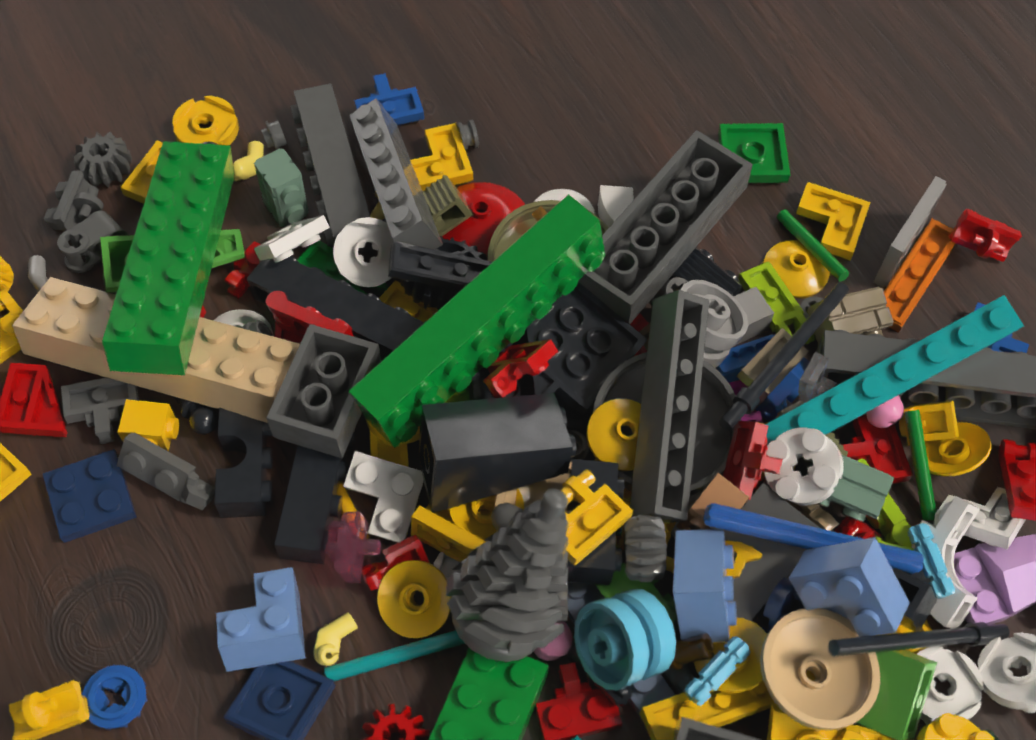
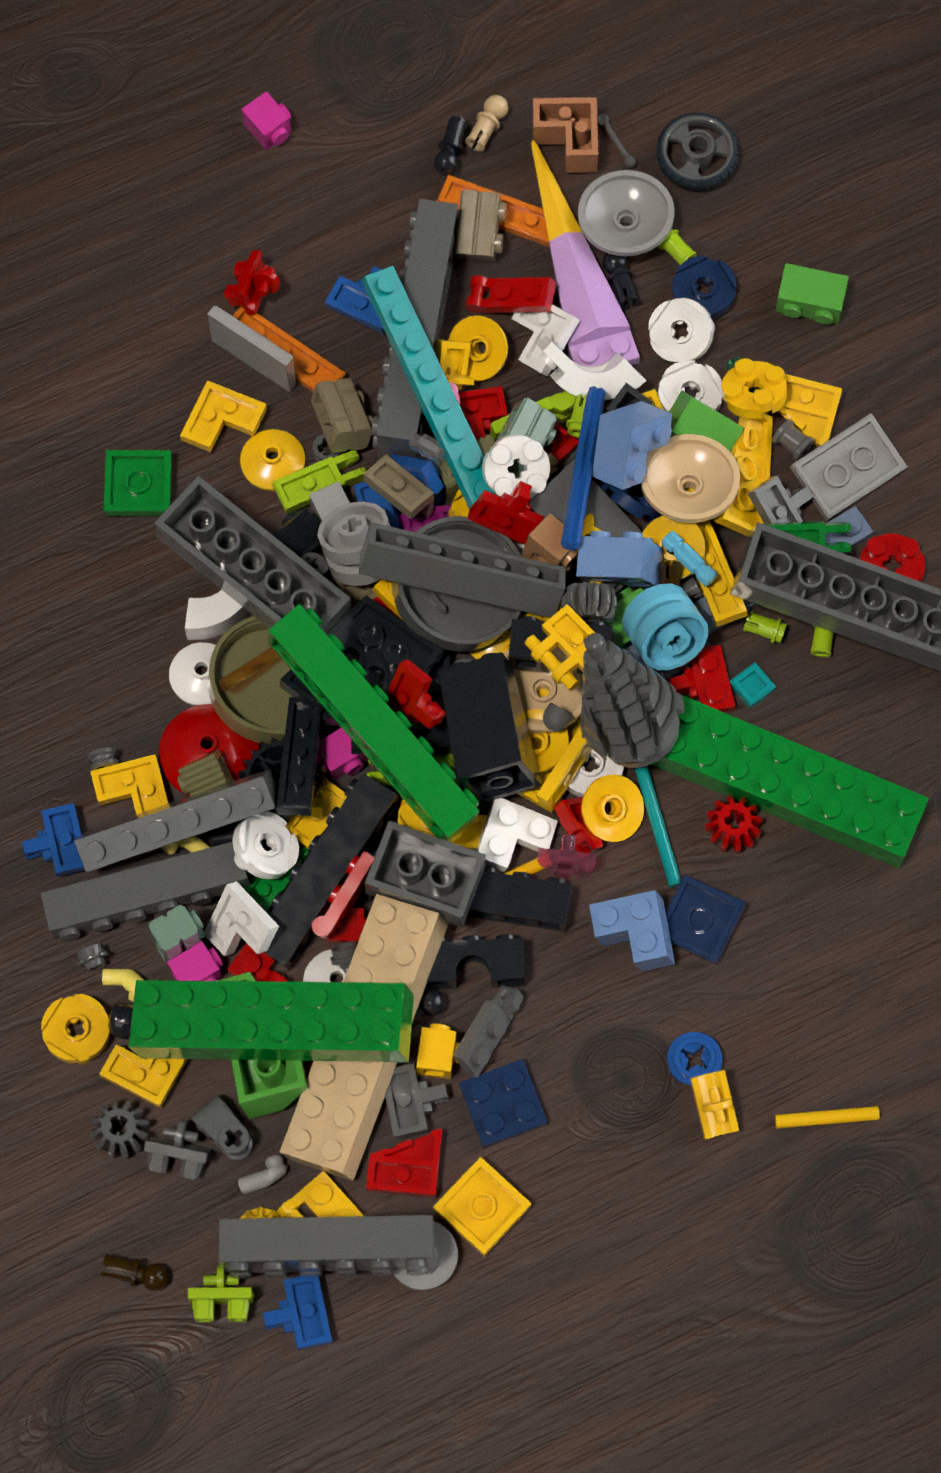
camera: 85 degrees left, 10 degrees up
light yellow arm [314,612,358,666] -> none
yellow dish [587,399,641,471] -> none
black bar [719,282,849,431] -> none
green bar [777,209,849,282] -> none
black bar [828,622,1010,657] -> none
green bar [904,410,937,521] -> none
medium azure axle [907,523,955,599] -> none
none -> dark pink brick [167,941,223,981]

